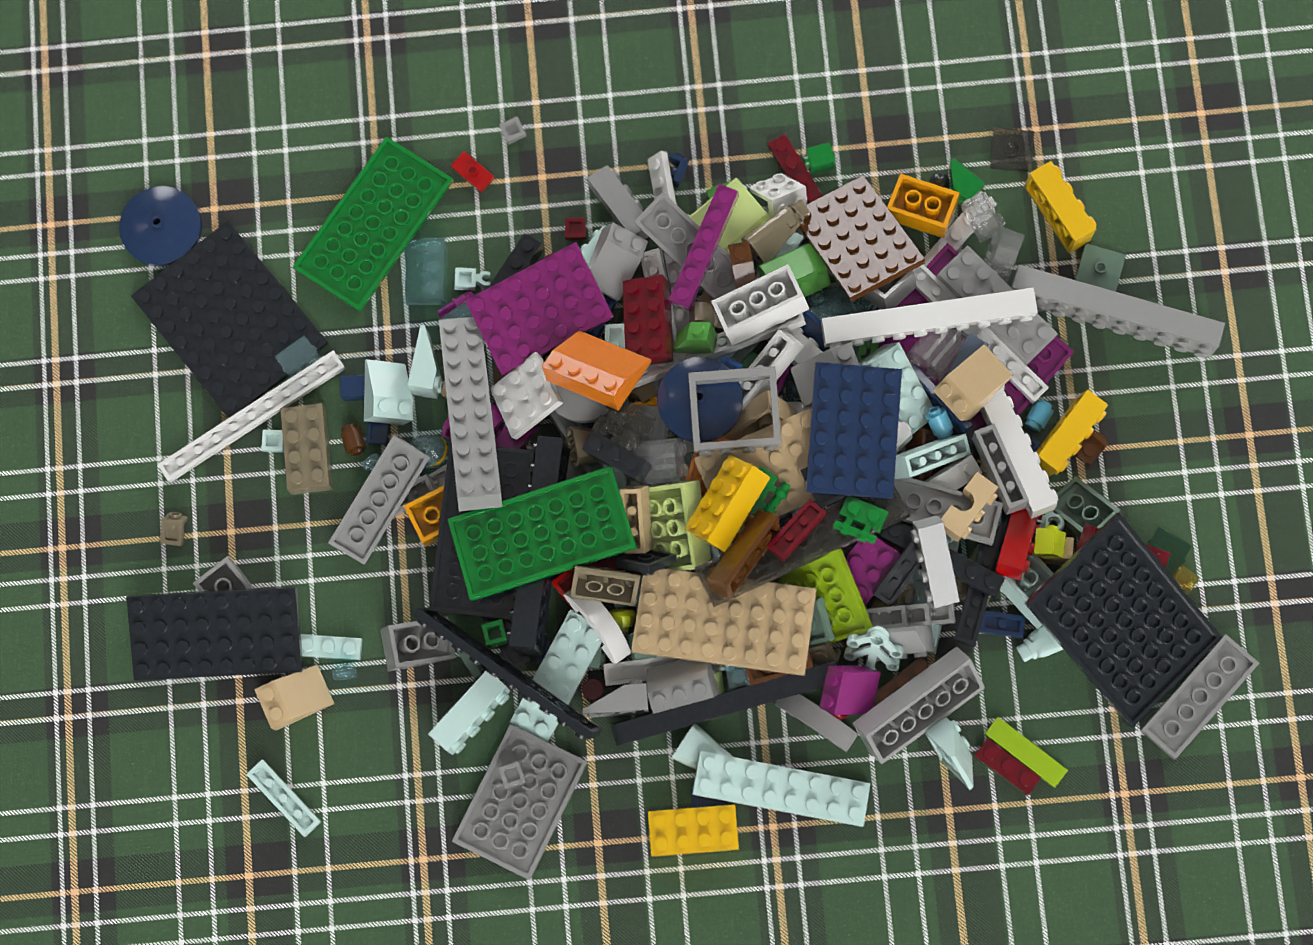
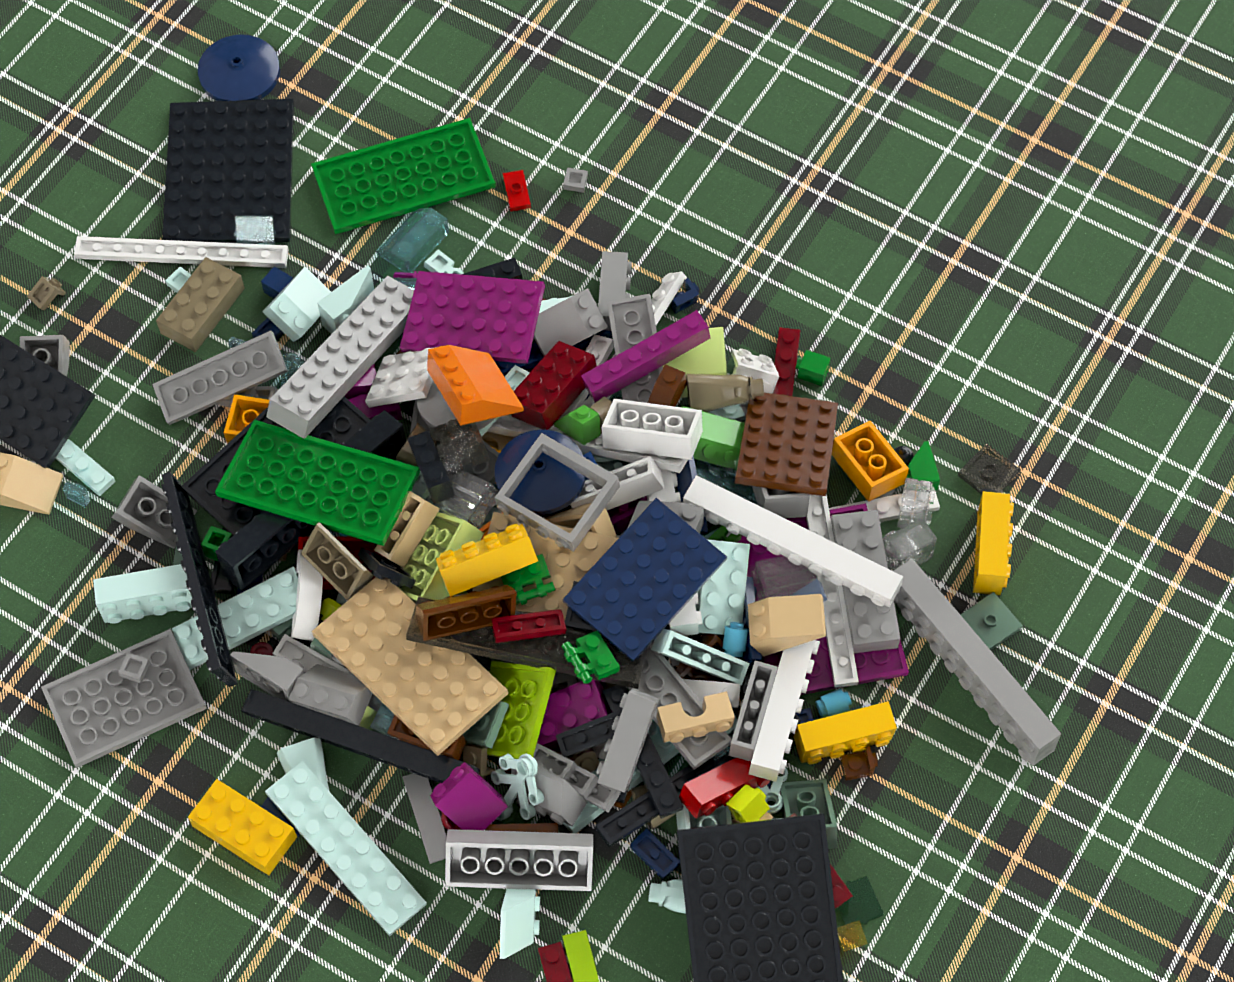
camera: 30 degrees right, 15 degrees down
reddish brown brick [340,424,366,456] -> none
dark red plate [565,218,586,240] -> none

